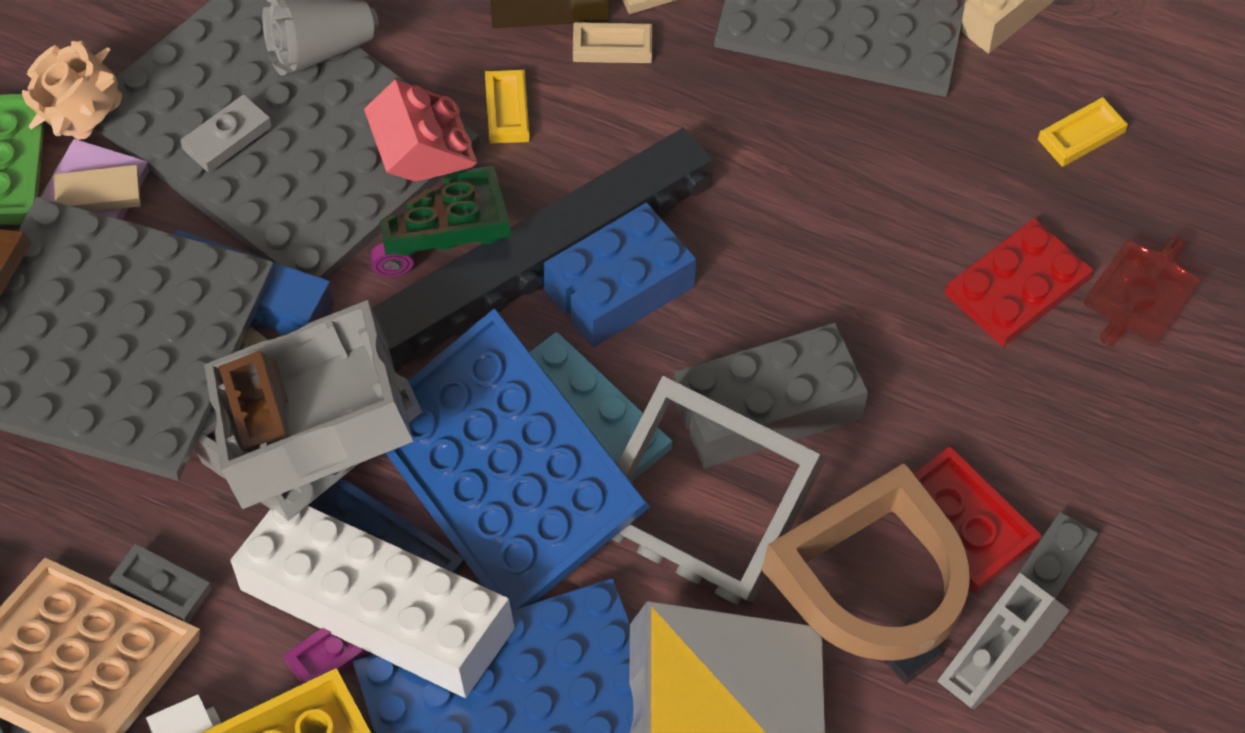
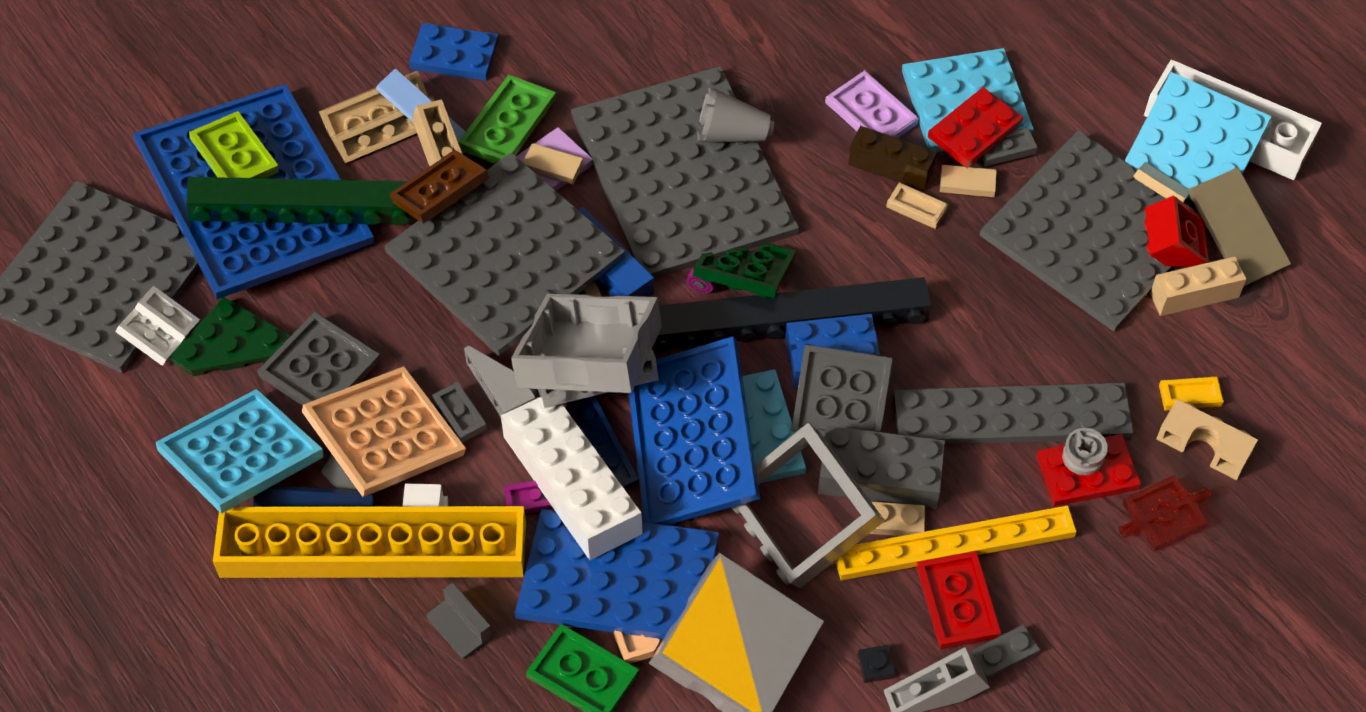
camera: 30 degrees right, 0 degrees up
light nougat brick [22,41,122,140] -> none
light grey plate [181,94,271,173] -> none
reddish brown arch [219,351,290,452] -> none
coral slope [364,79,477,182] -> none
yellow tile [485,69,529,144] -> none
medium nougat window [762,463,969,661] -> none
none -> light grey slope [464,346,539,418]
none -> dark grey plate [791,344,892,436]
none -> yellow plate [836,505,1076,580]
none -> tan plate [869,502,925,536]
none -> dark grey plate [893,383,1133,445]
none -> light grey wheel [1062,428,1108,476]
none -> tan arch [1156,399,1258,480]

